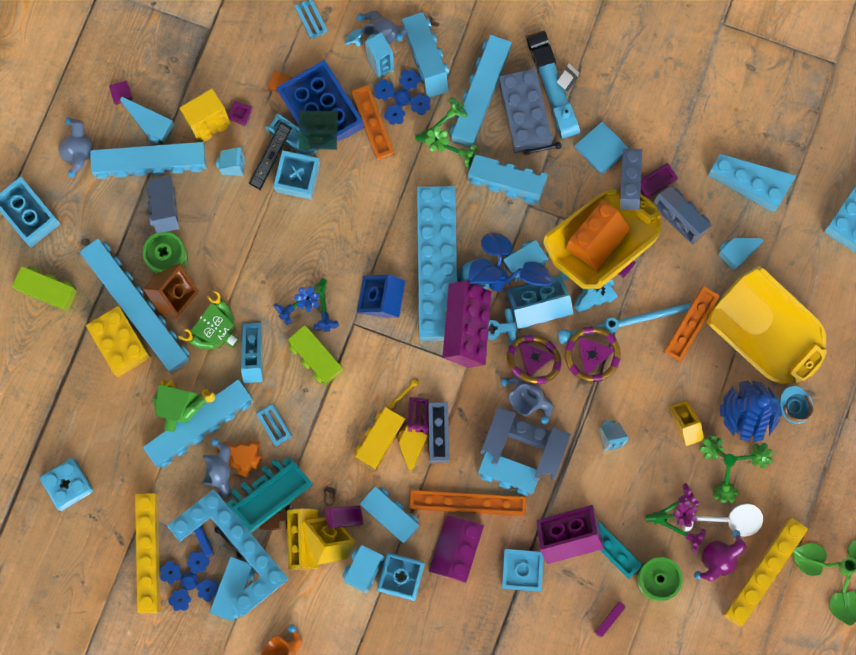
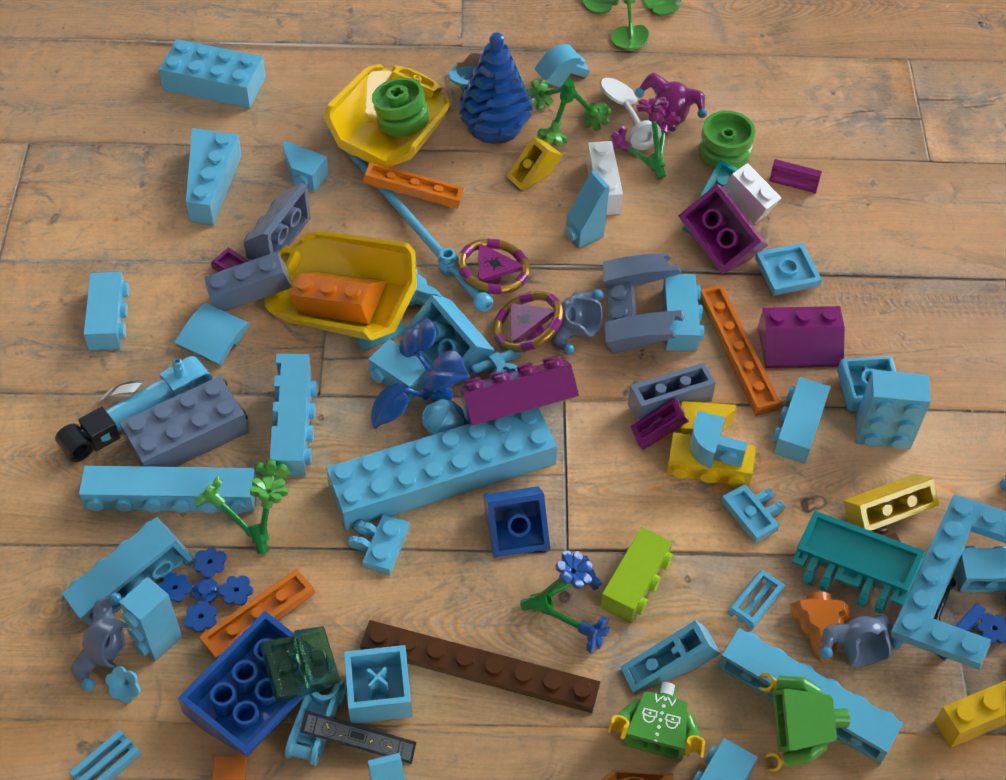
camera: 115 degrees left, 25 degrees down
yellow slope [303,517,356,565] -> none
magenta tile [325,505,364,529] -> none
yellow hinge [388,379,419,410] -> none
yellow brick [722,518,808,627] -> none
none -> medium azure brick [84,272,130,351]
none -> medium azure hinge [347,515,410,575]
none -> reddish brown plate [360,620,601,714]
none -> bright green wheel [372,77,430,137]
none -> medium azure brick [534,44,590,87]
none -> white brick [586,141,623,215]
none -> medium azure brick [690,410,747,468]
none -> medium azure hinge [721,484,786,544]
none -> white brick [723,163,781,225]

